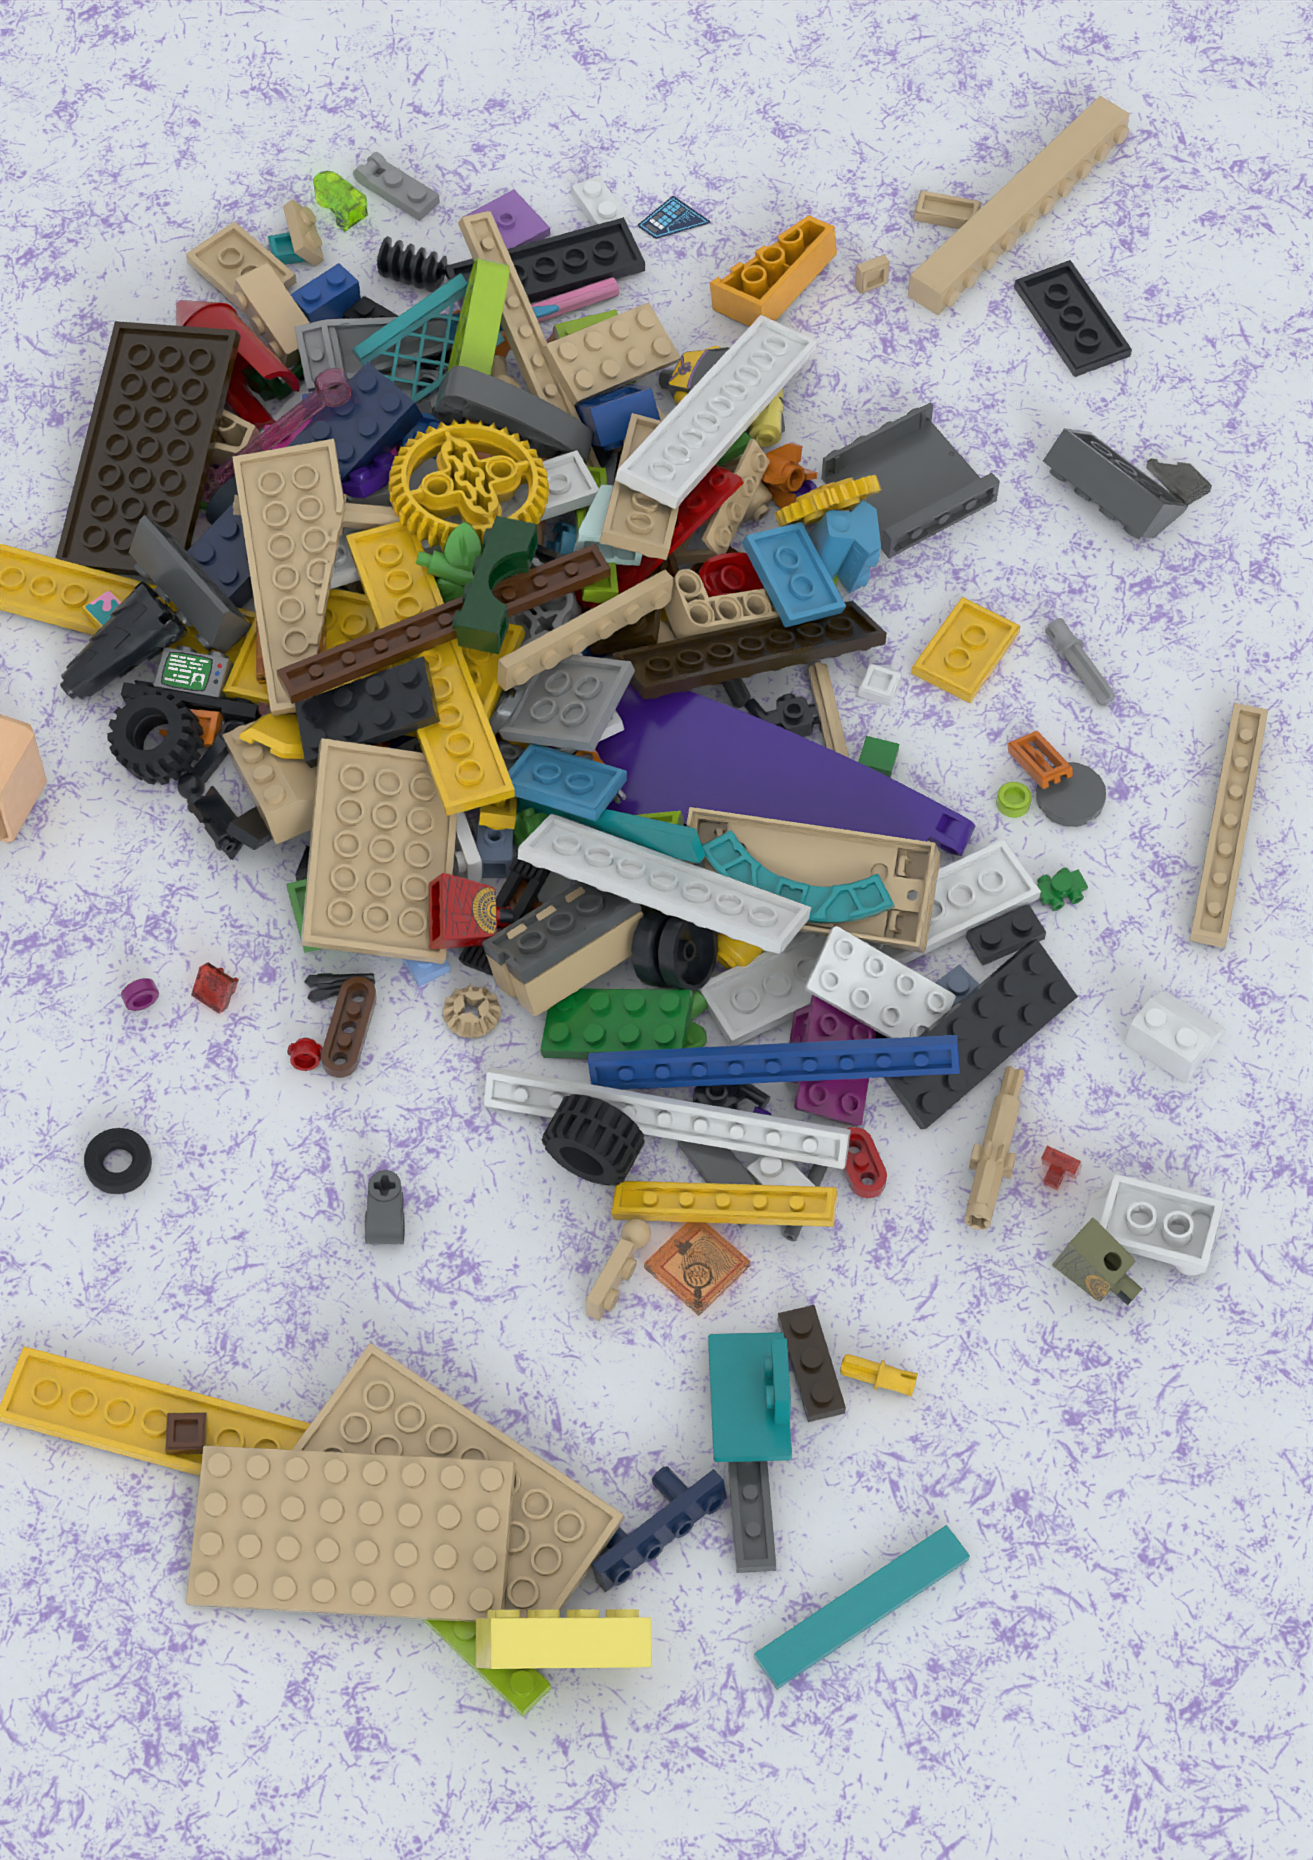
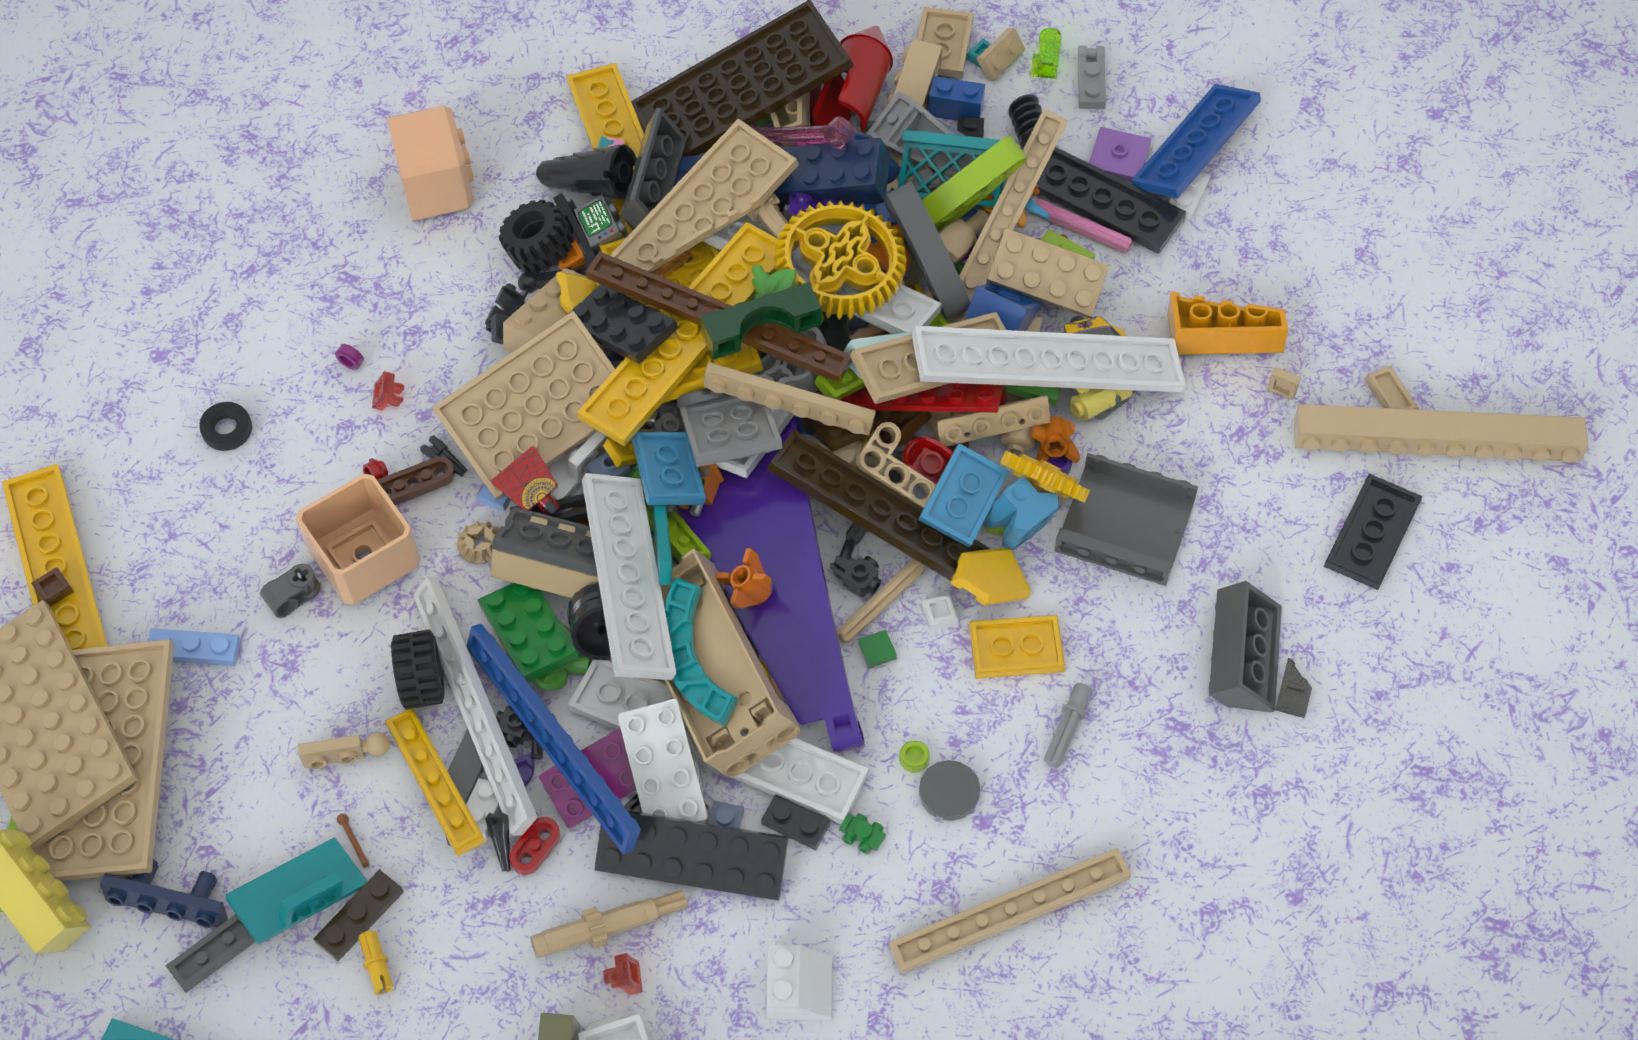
camera: 55 degrees right, 0 degrees up
dark blue sticker [637,196,711,239] -> none
clear orange tile [644,1222,751,1316] -> none
orange tile [1007,731,1073,789] -> none
none -> light blue plate [148,628,241,666]
none -> light nougat plate [296,474,420,605]
none -> dark orange hinge [337,813,370,868]
none -> black piece [485,812,511,872]
none -> orange brick [716,548,773,609]
none -> yellow tile [950,547,1031,606]
none -> blue plate [1131,84,1261,198]

